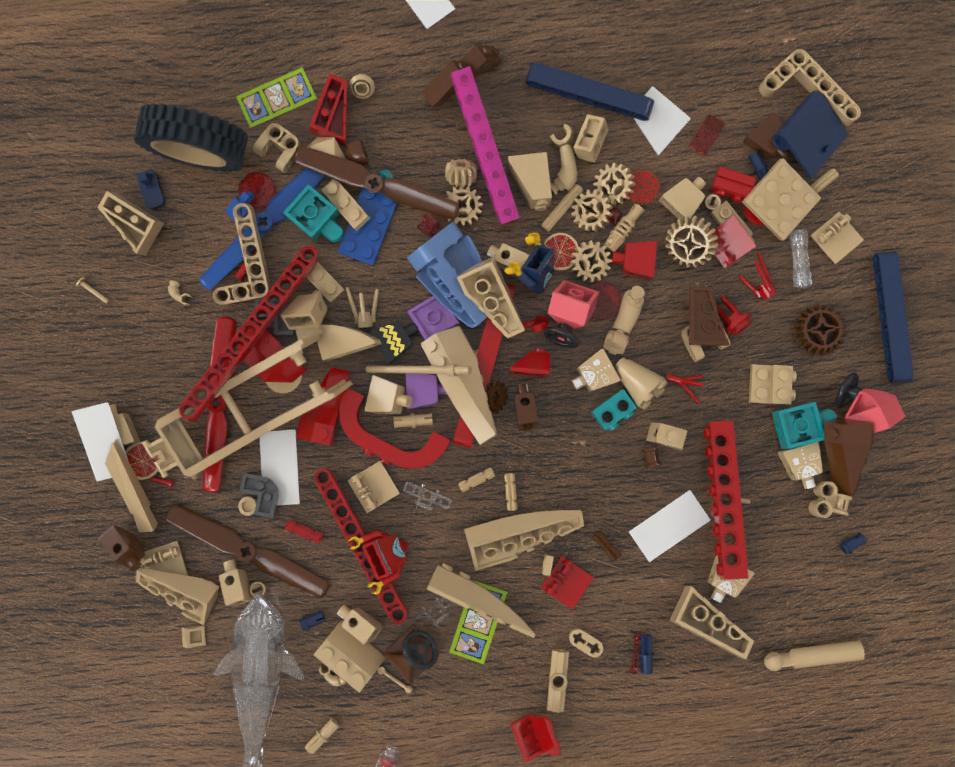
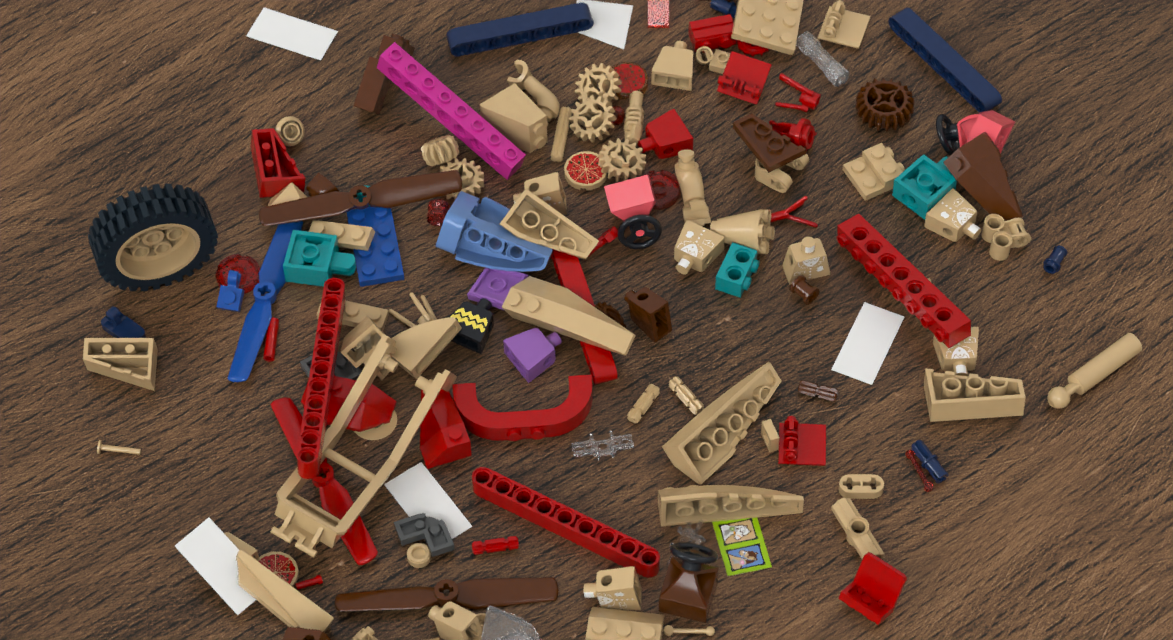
camera: 30 degrees left, 30 degrees down
tan arm [168,280,193,306] -> none
tan beam [213,203,271,305] -> none
sticker [236,67,317,128] -> none
tan piece [252,124,301,173] -> none
dark blue pin [299,610,326,631] -> none
tan hinge [347,461,400,513] -> none
red torso [348,531,408,594] -> none
tan torso [365,375,412,414] -> none
tan bar [366,364,472,376] -> none
tan pin [393,413,433,428] -> none
dark blue torso [505,233,555,294] -> none
red slope [509,348,550,377] -> none
tan brick [573,114,609,163] -> none
tan gear [665,216,718,267] -> none

